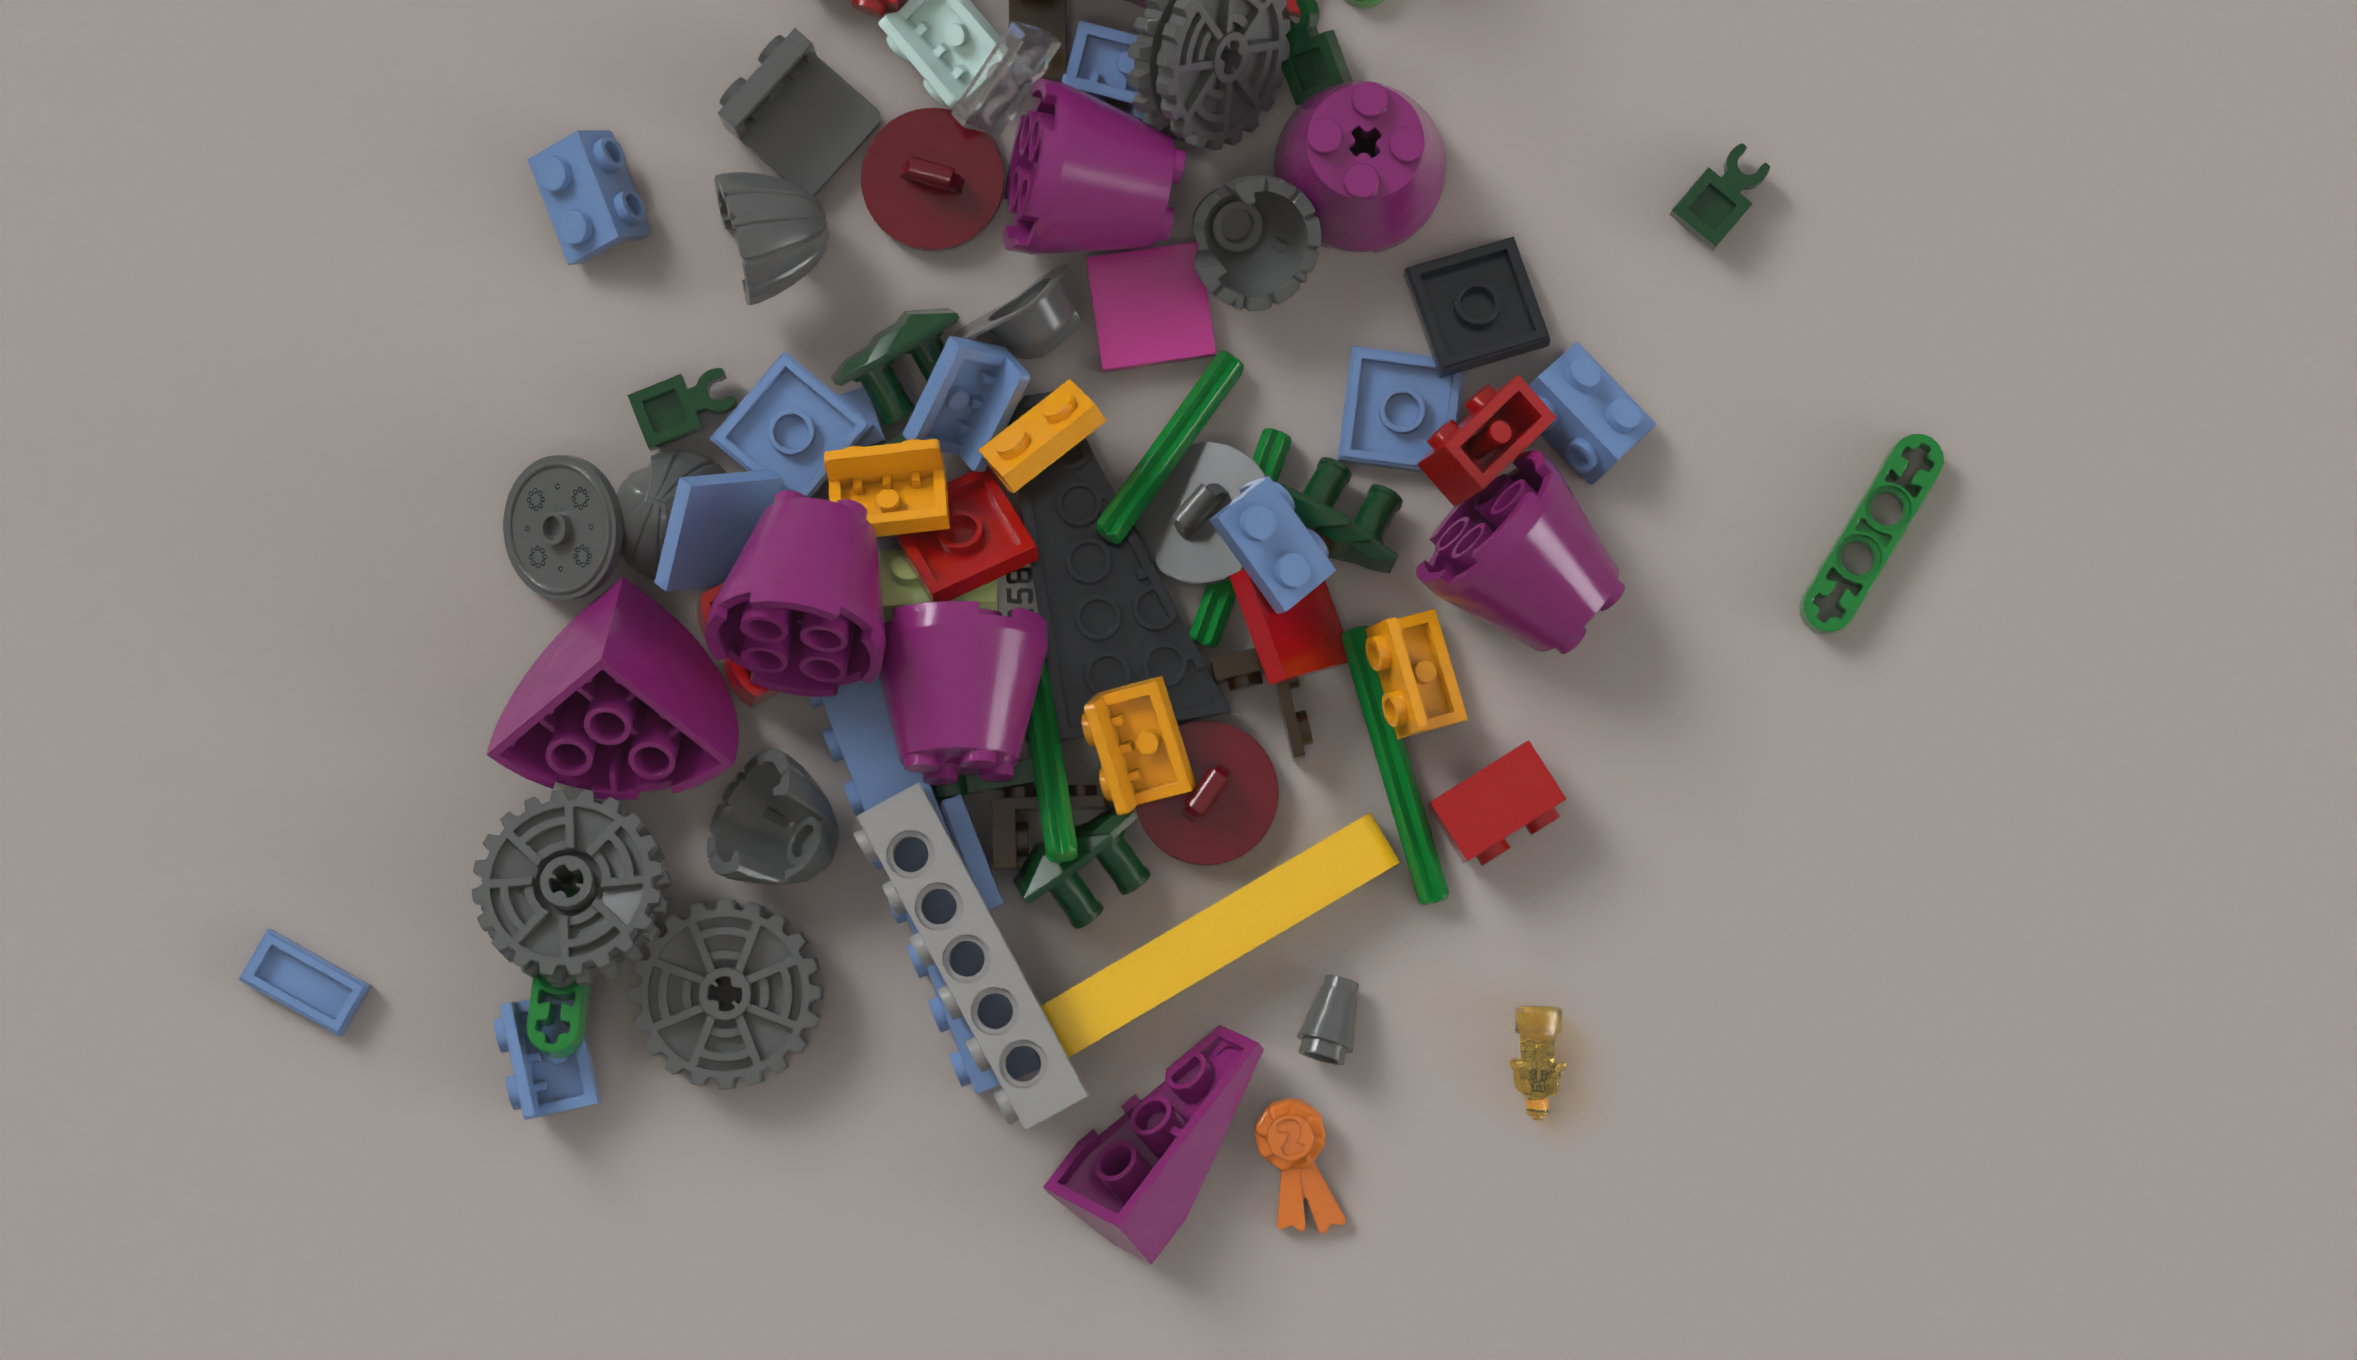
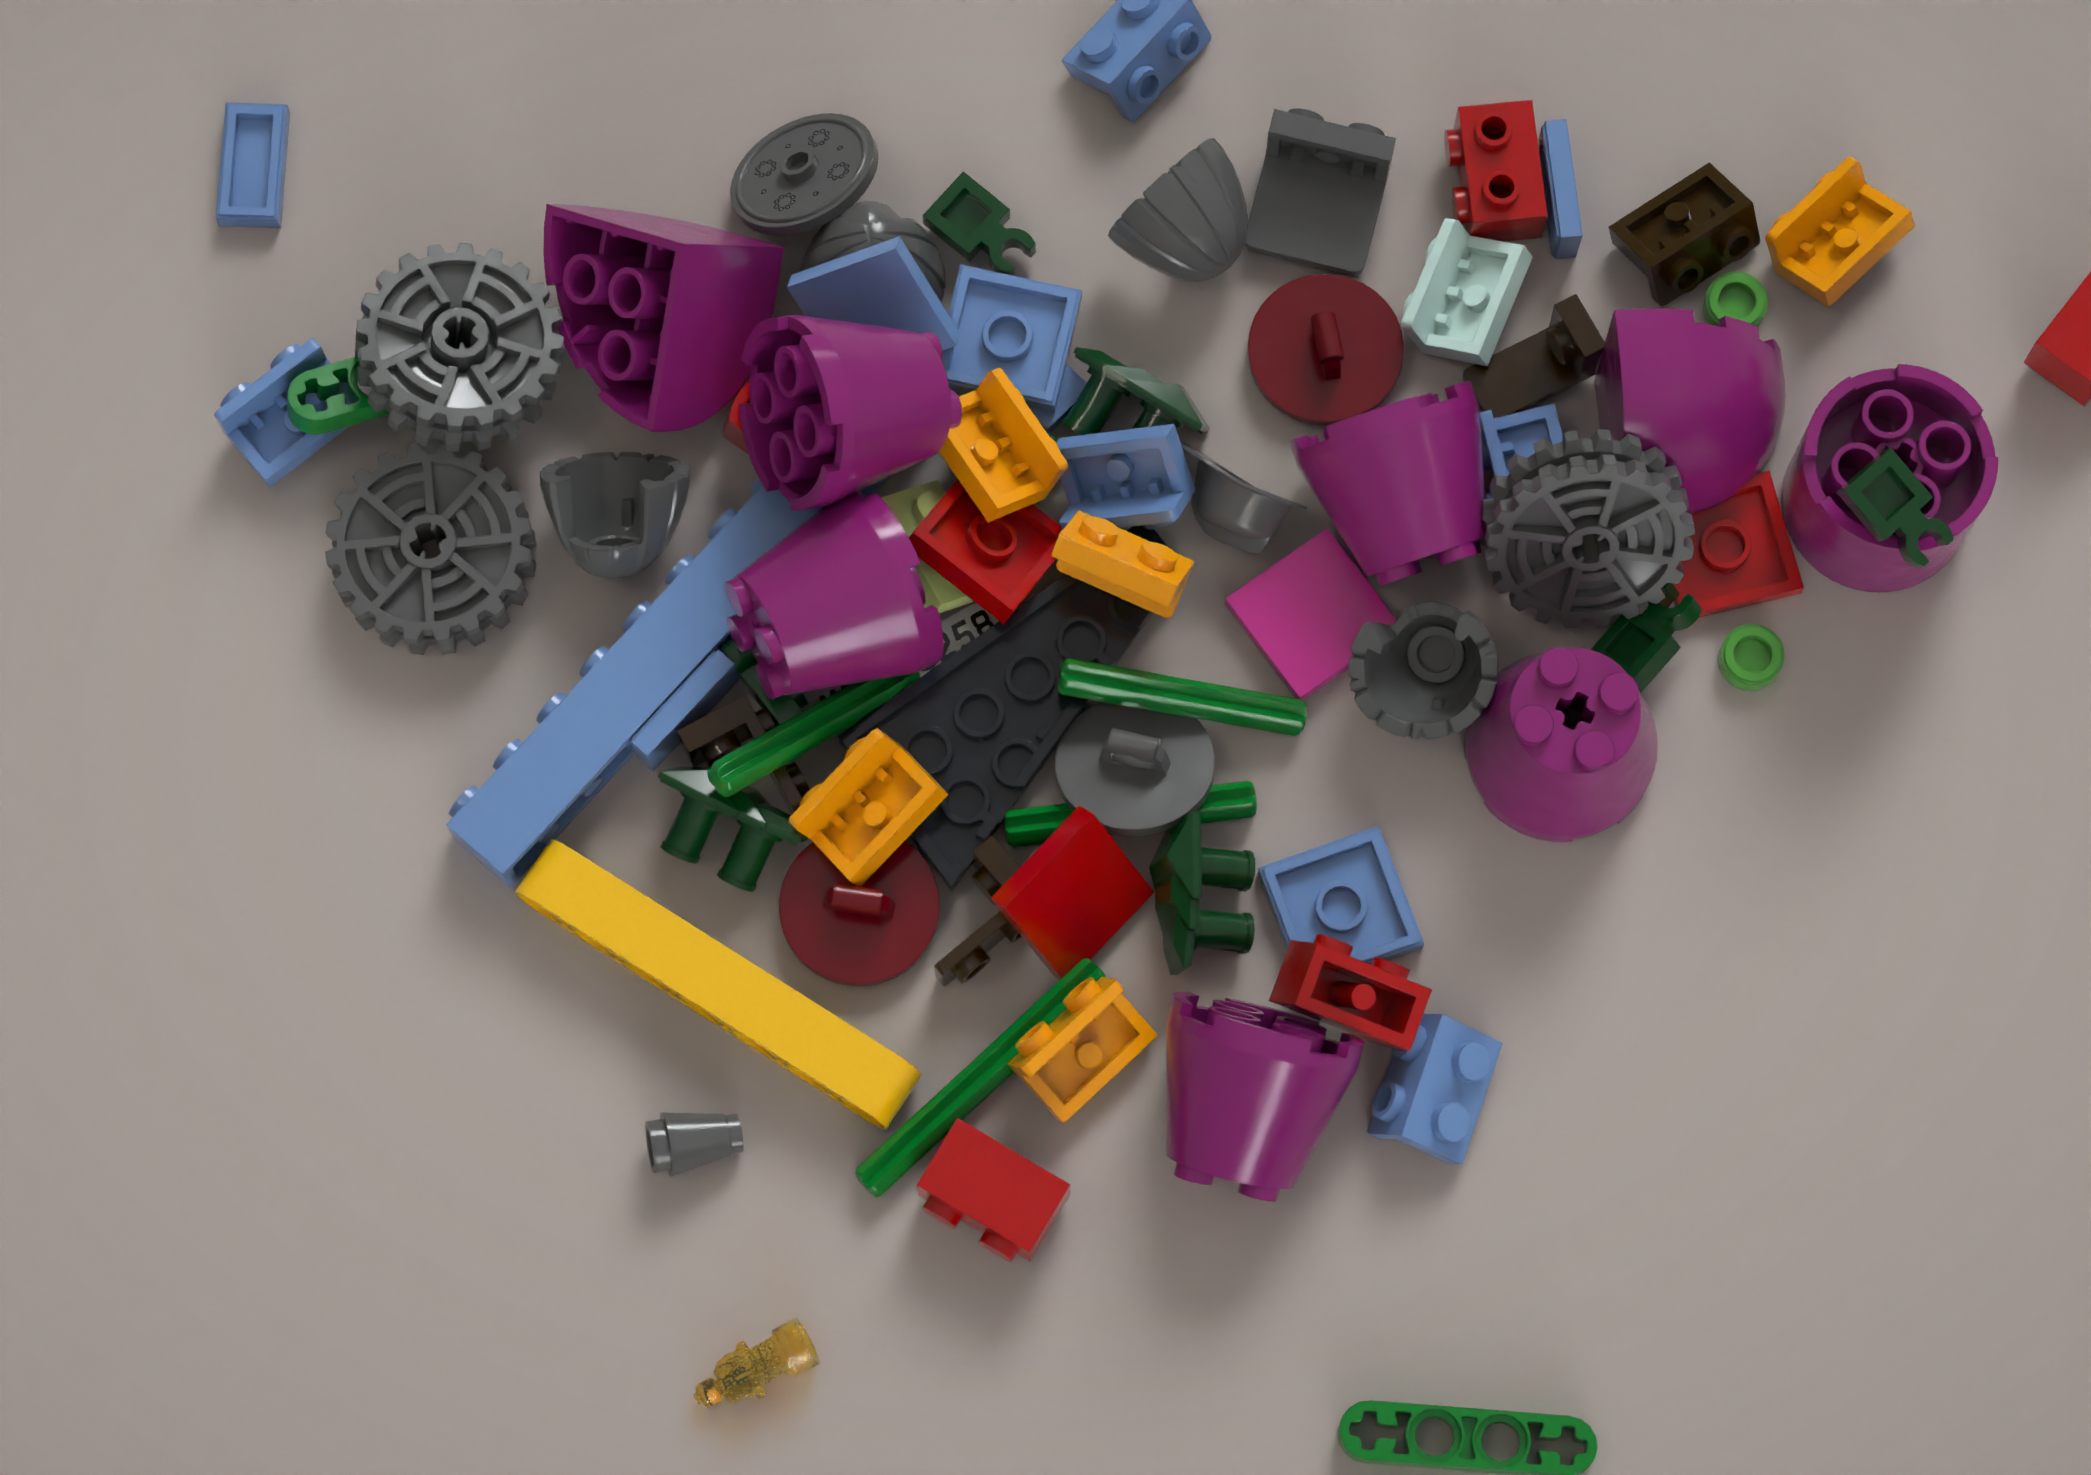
camera: 65 degrees right, 10 degrees down
light grey brick [853,782,1089,1130] -> none
clear plate [951,21,1061,136] -> none
magenta wedge [1043,1025,1264,1265] -> none
medium blue bracket [1209,476,1337,614] -> none
orange piece [1254,1098,1346,1234] -> none
black plate [1404,236,1551,378] -> none
dark green plate [1669,143,1770,251] -> none

